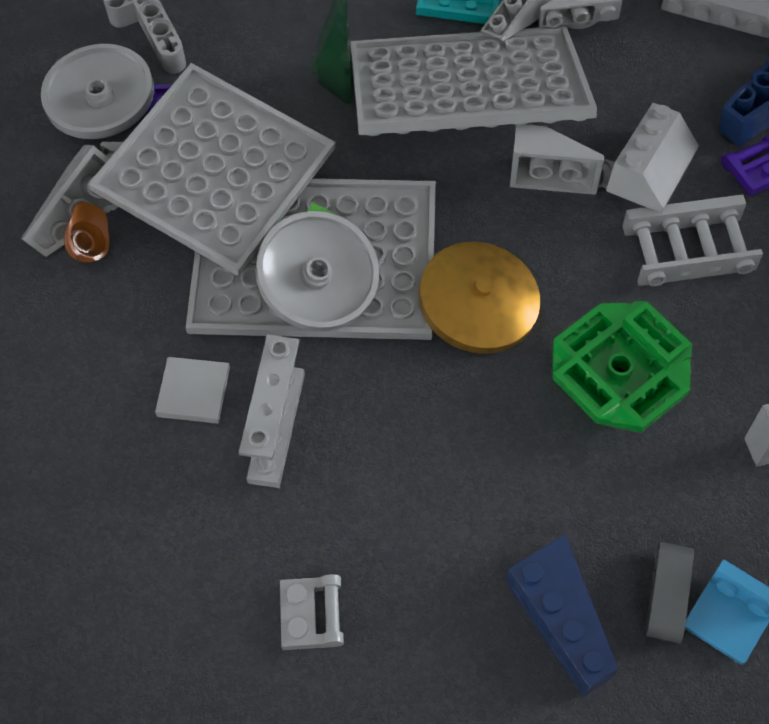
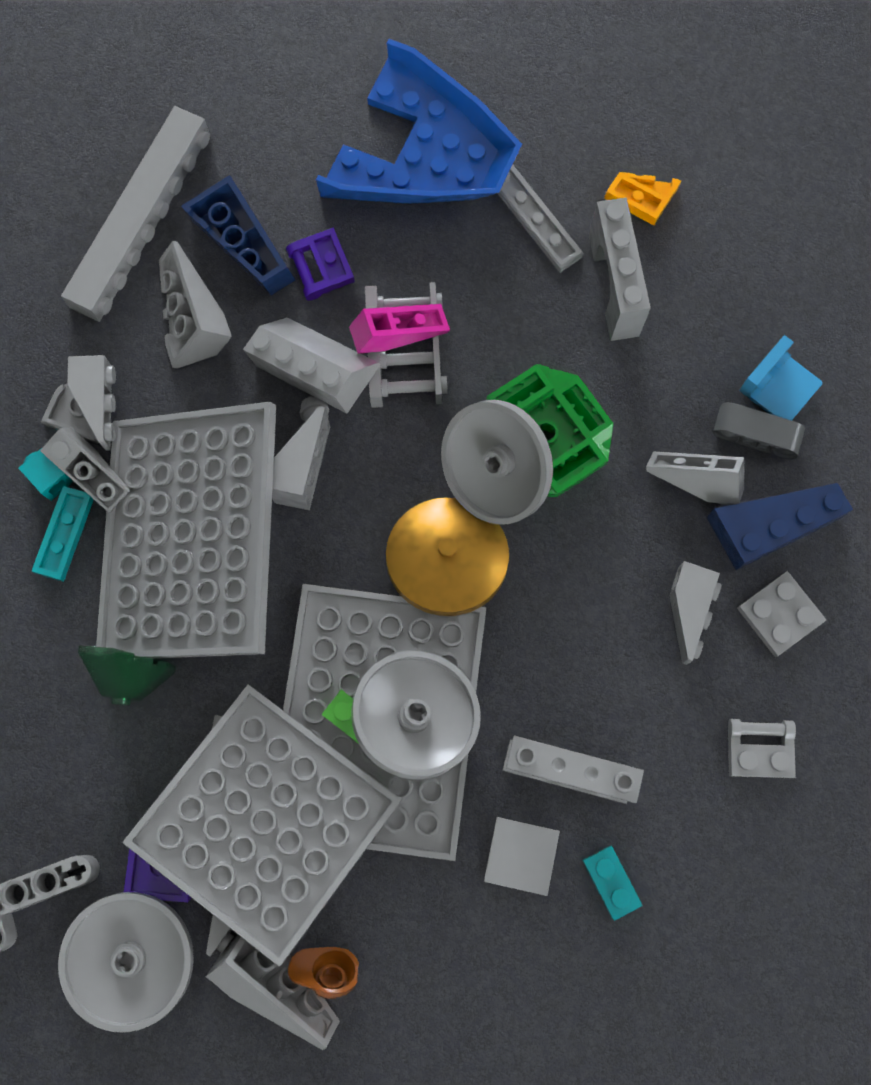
camera: 85 degrees left, 15 degrees up
none -> light grey wedge [159,241,232,368]
none -> dark pink slope [349,304,450,354]
none -> light grey dish [441,400,553,525]
none -> teal plate [582,846,643,921]
none -> light grey slope [646,451,744,505]
none -> light grey slope [669,561,721,665]
none -> light grey plate [737,571,826,657]

